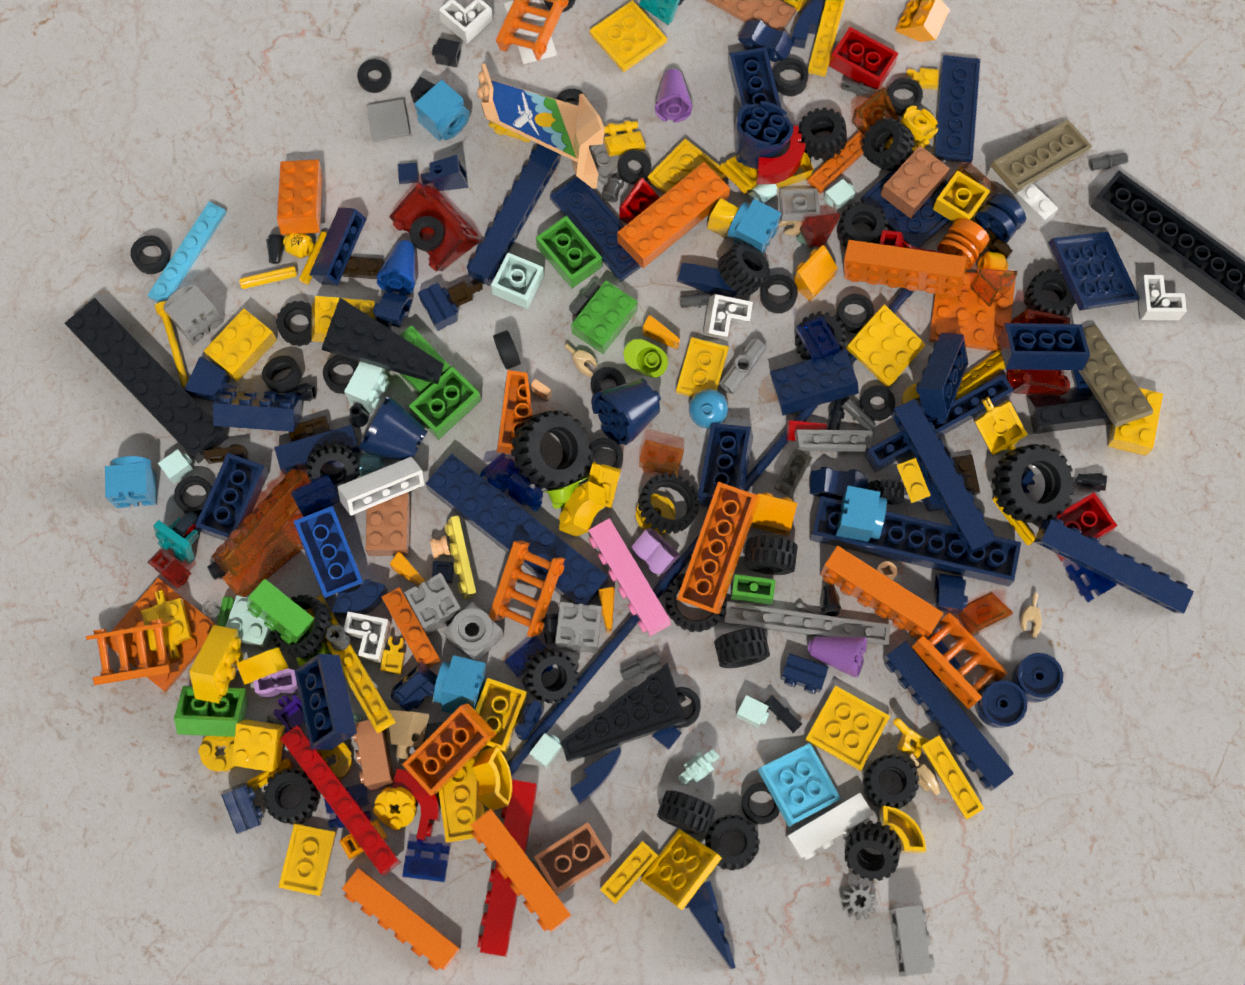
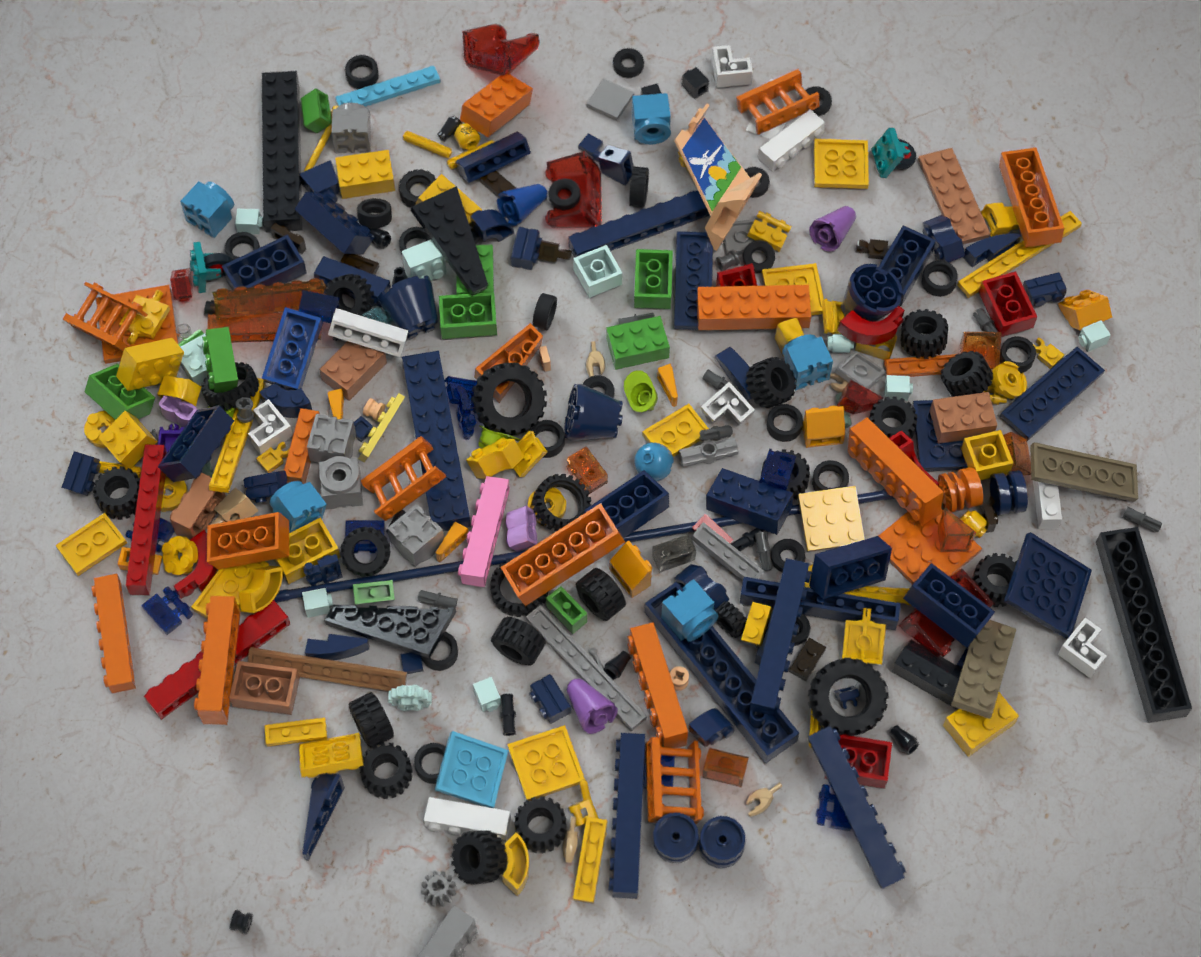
camera: 40 degrees right, 10 degrees down
none -> medium nougat plate [248,647,407,691]
none -> bright green brick [301,88,332,133]
none -> bright green brick [353,580,395,604]
none -> clear red windscreen [462,24,540,75]
none -> black tyre [629,166,649,207]
none -> dark grey axle [699,425,733,441]
none -> white brick [758,110,825,172]
none -> dark brown plate [856,239,888,260]
none -> dark blue brick [1023,272,1067,307]
none -> light aqua brick [1078,320,1111,352]

